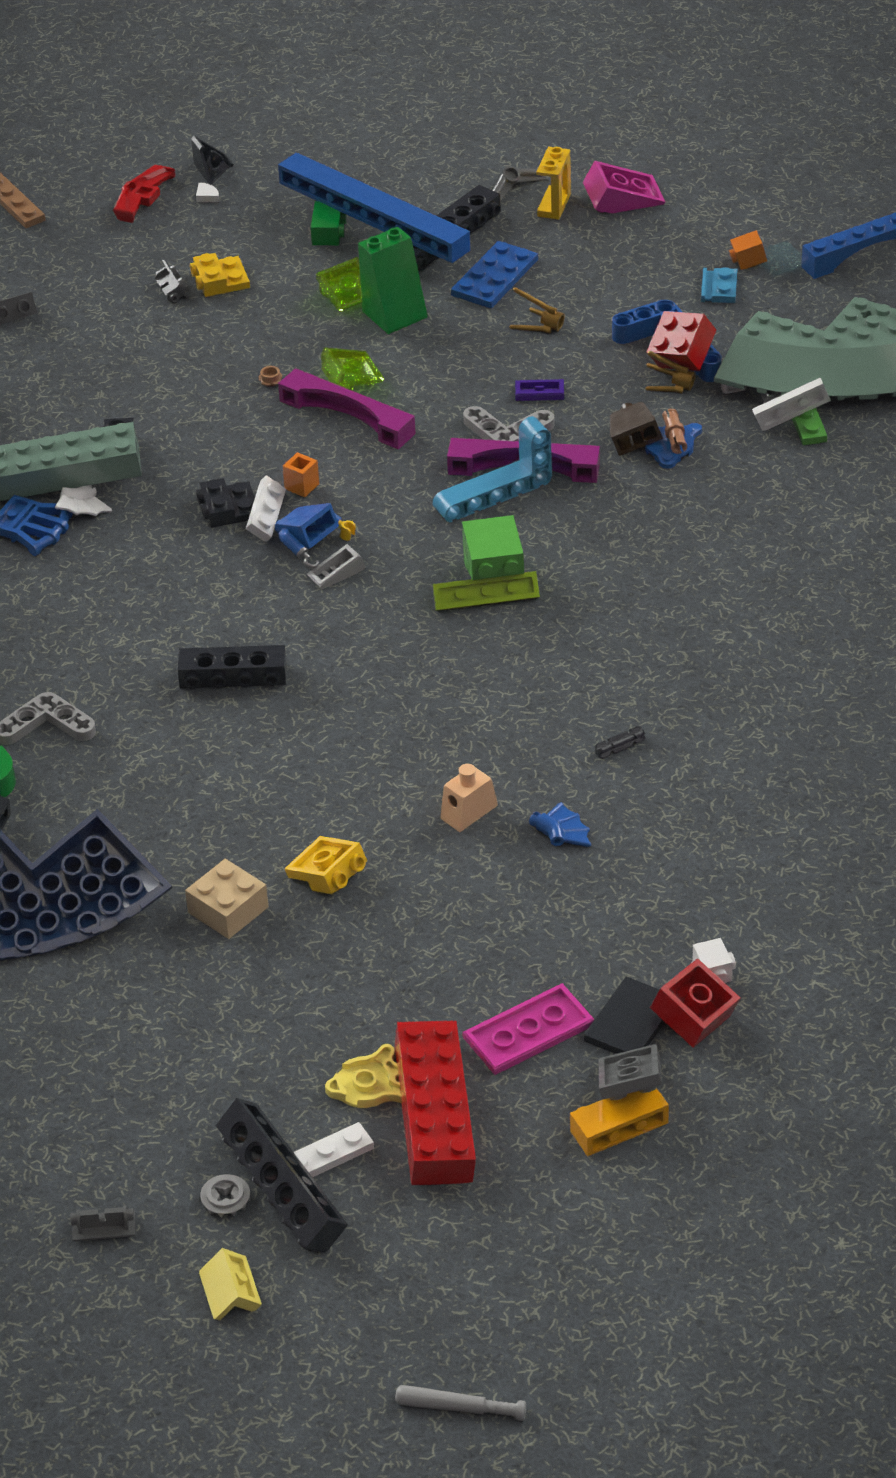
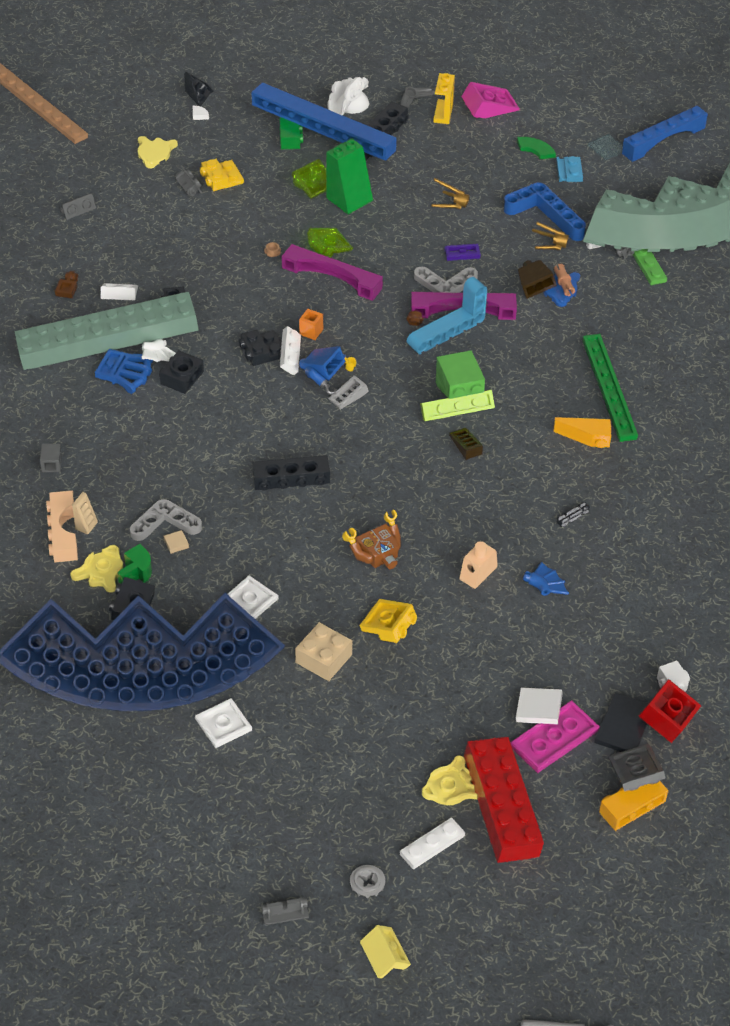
camera: 10 degrees left, 5 degrees up
red plate [113,164,176,223] -> none
black brick [215,1098,348,1252] -> none
blue plate [451,241,538,309] -> none
red brick [647,311,717,371] -> none
orange brick [729,230,767,270] -> none
white plate [752,378,831,431] -> none
none -> white slope [101,283,138,300]
none -> light yellow tile [138,136,178,168]
none -> black brick [159,350,204,394]
none -> tan tile [164,530,189,553]
none -> white tile [195,698,252,748]
none -> white tile [228,576,278,619]
none -> white piece [328,77,369,115]
none -> dark orange torso [342,510,401,569]
none -> reddish brown plate [406,311,424,326]
none -> dark brown slope [449,428,483,460]
none -> white tile [516,688,562,724]
none -> green tile [517,137,556,159]
none -> light orange slope [554,417,611,448]
none -> green plate [583,334,638,442]

